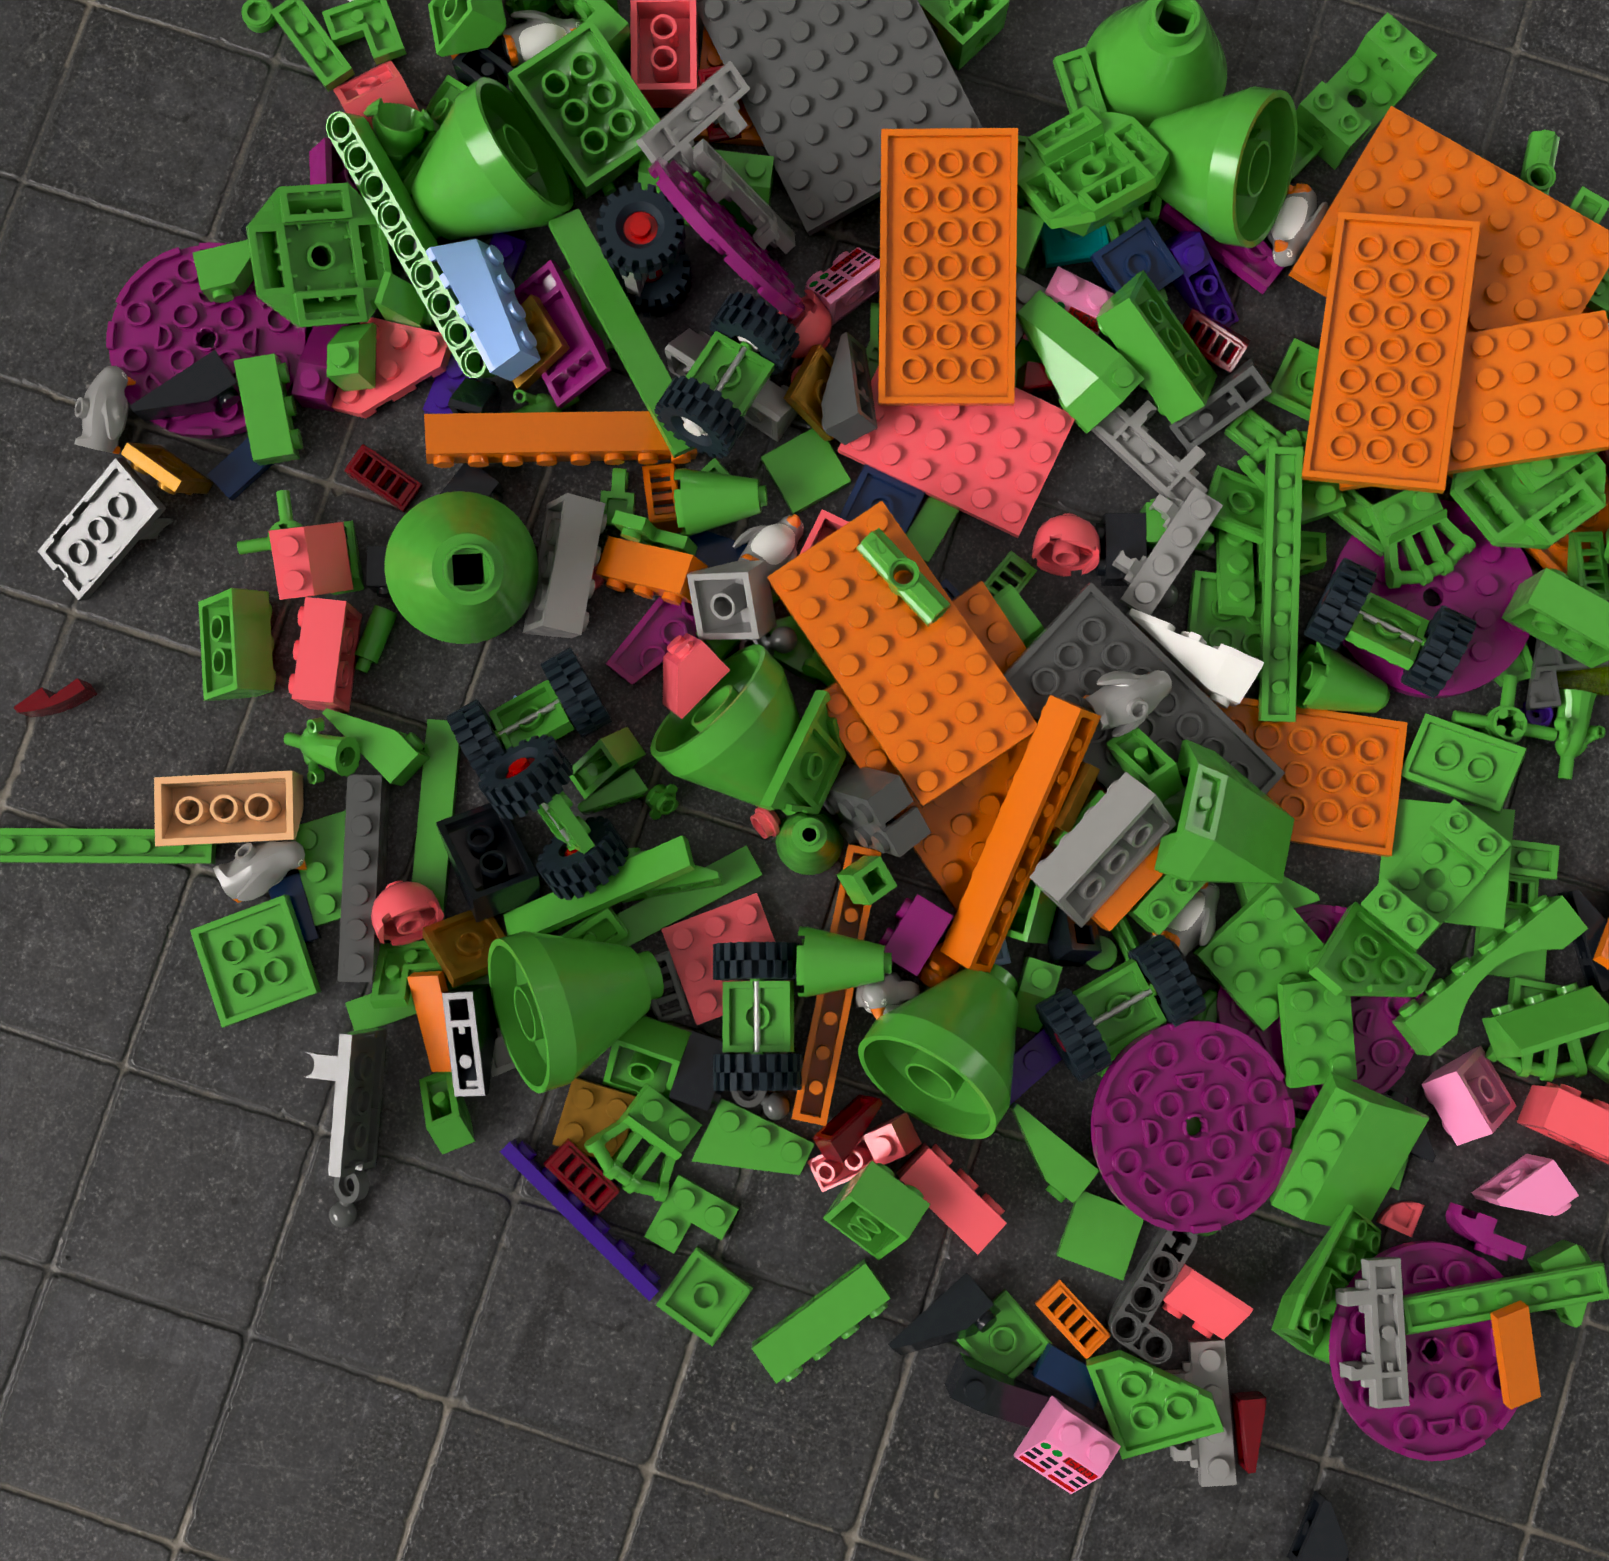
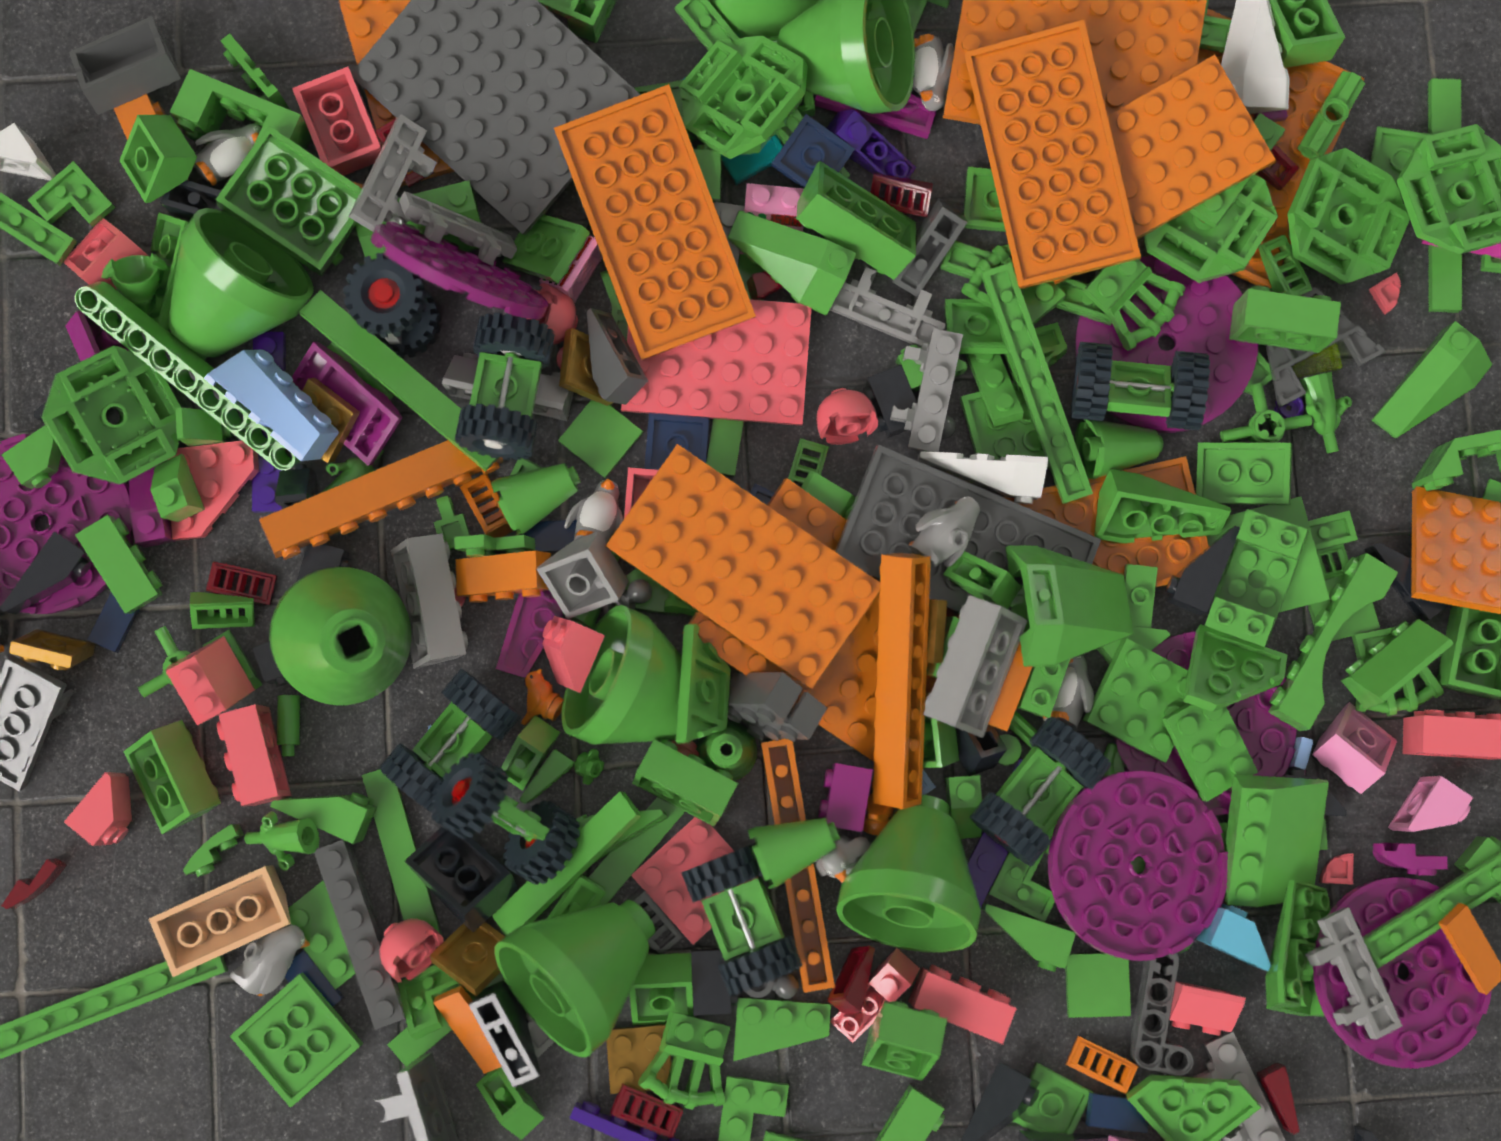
camera: 25 degrees left, 0 degrees up
bright green brick [836,856,897,905] -> none
bright green piece [857,528,951,626] -> none
none -> coral slope [64,772,132,846]
none -> bright green slope [183,824,244,877]
none -> bright green slope [190,592,255,629]
none -> bright green plate [502,215,590,283]
none -> orange animal [521,669,564,725]
none -> bright green brick [632,739,738,827]
none -> bright green plate [988,852,1055,923]
none -> bright green wedge [1094,469,1231,543]
none -> bright green plate [1124,564,1158,628]
none -> black slope [1165,526,1240,615]
none -> medium azure slope [1196,904,1271,971]
none -> light blue tile [1288,737,1313,770]

